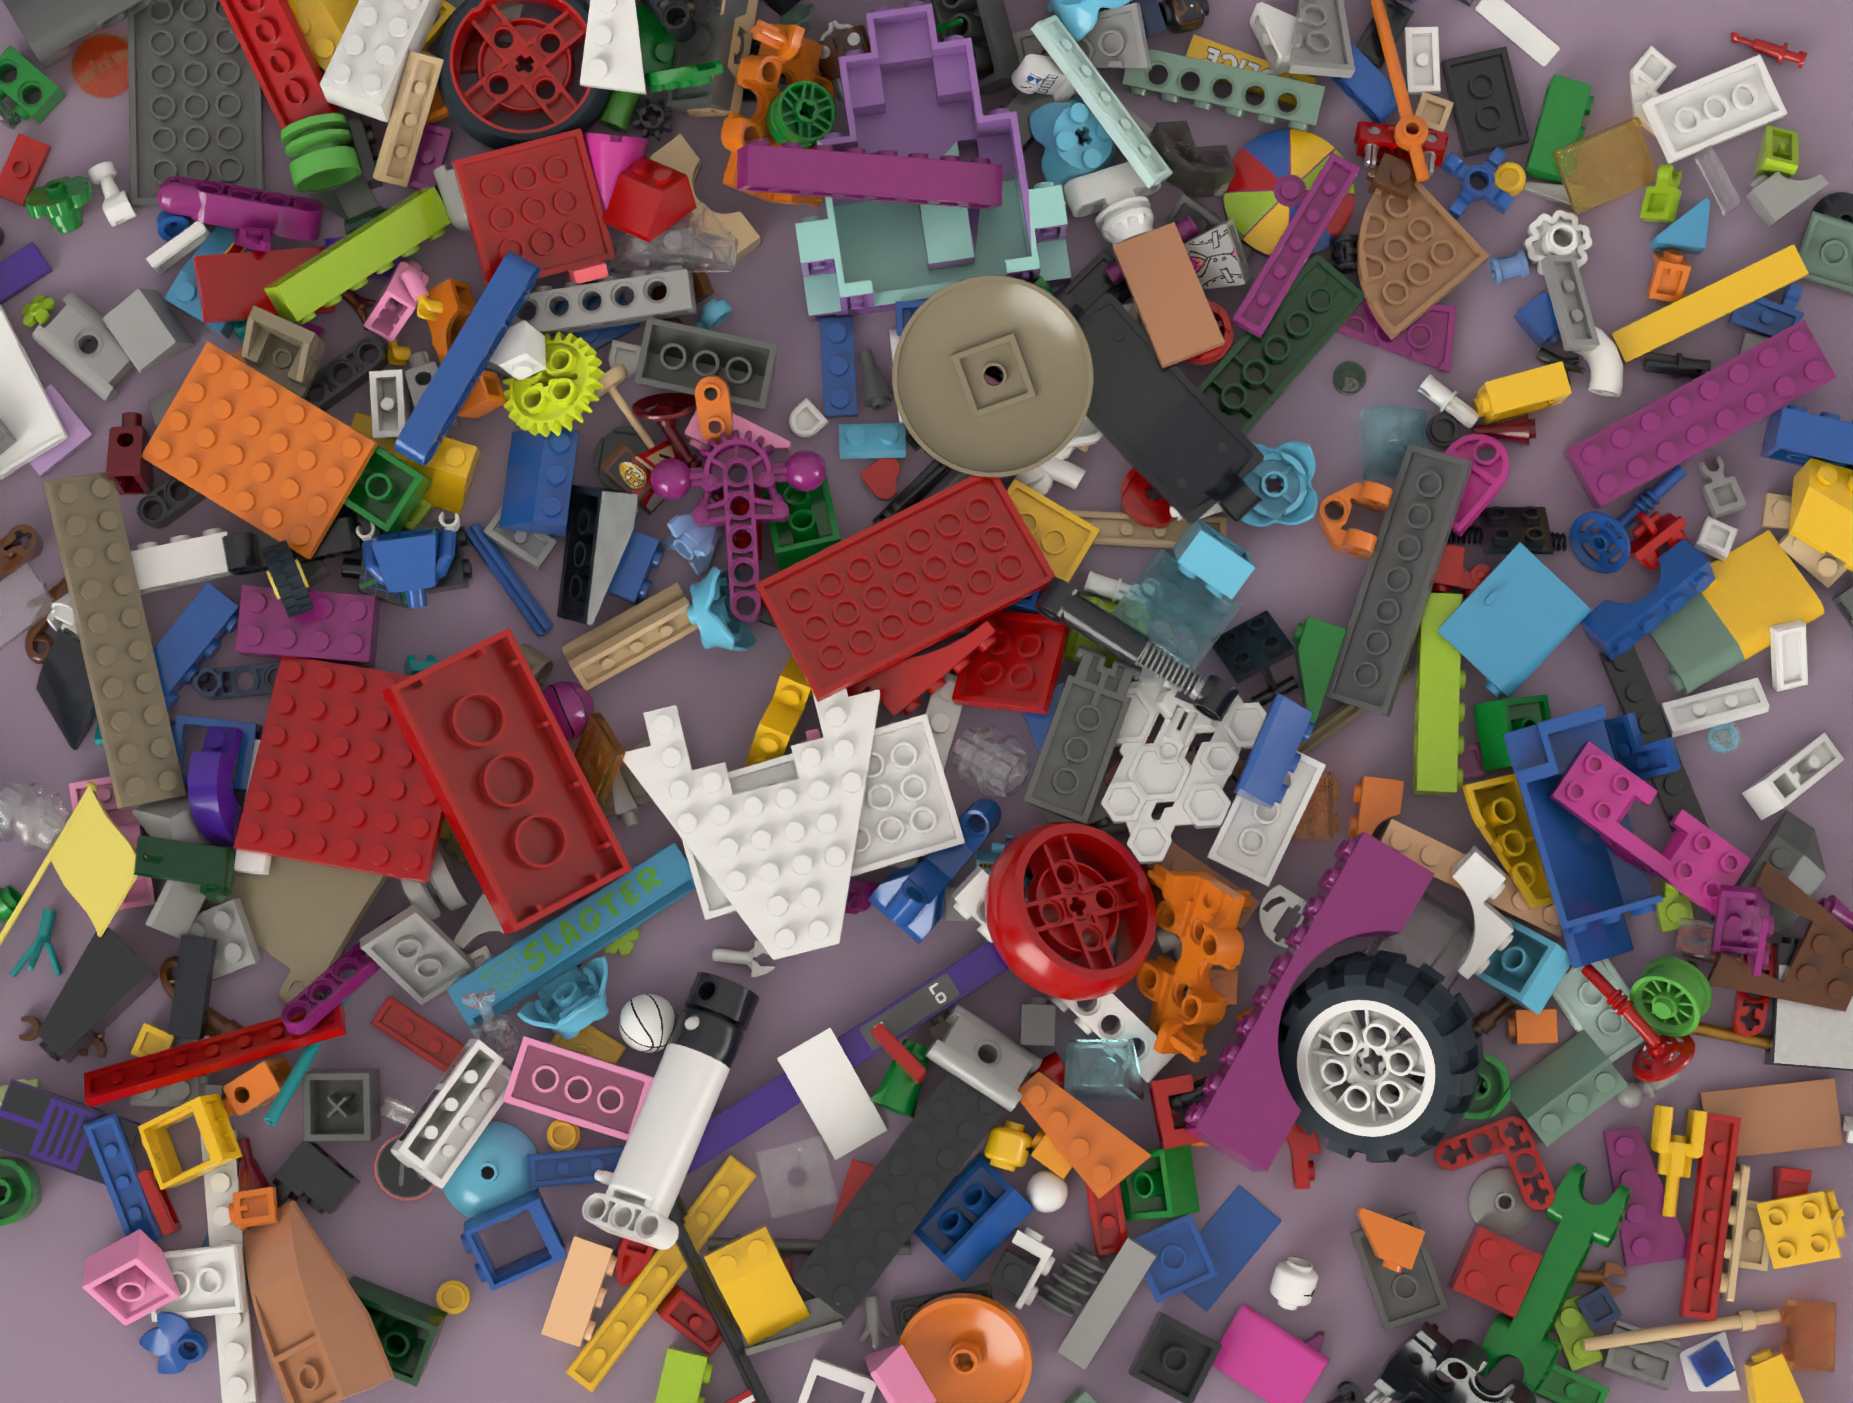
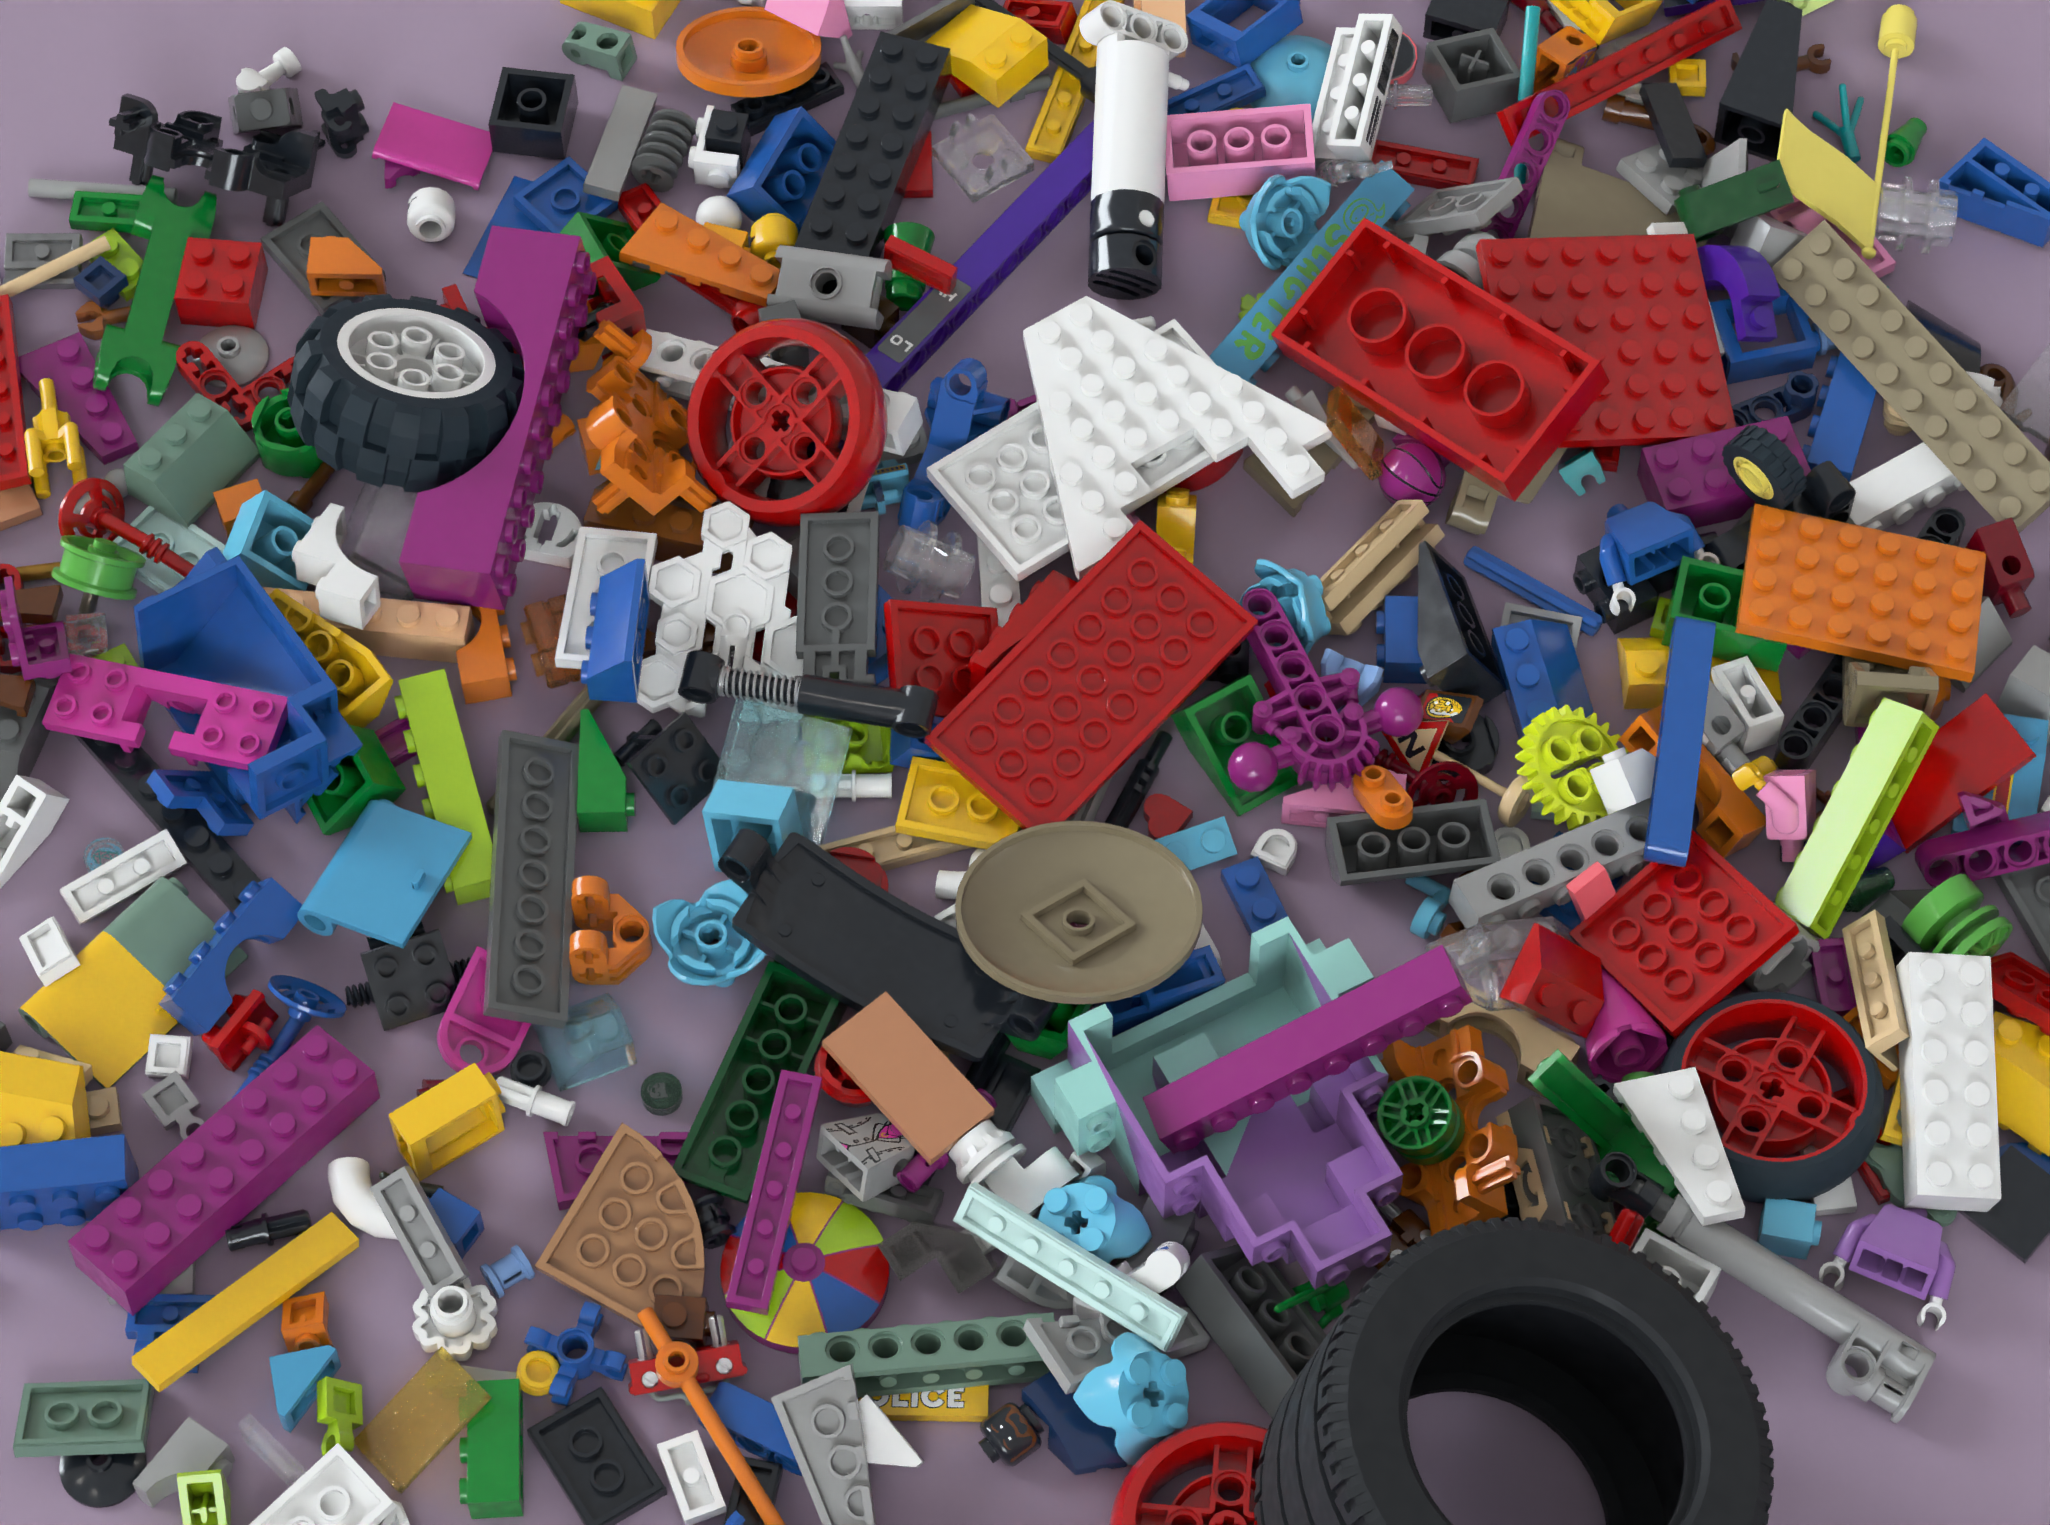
camera: 160 degrees right, 25 degrees down
white piece [619,994,678,1053] -> none
white sticker [777,1028,888,1160] -> none
dark grey cone [859,349,894,411] -> none
clear light blue slope [1064,1039,1144,1101] -> none
tan plate [1414,92,1454,132] -> none
red brick [1431,545,1492,598] -> none

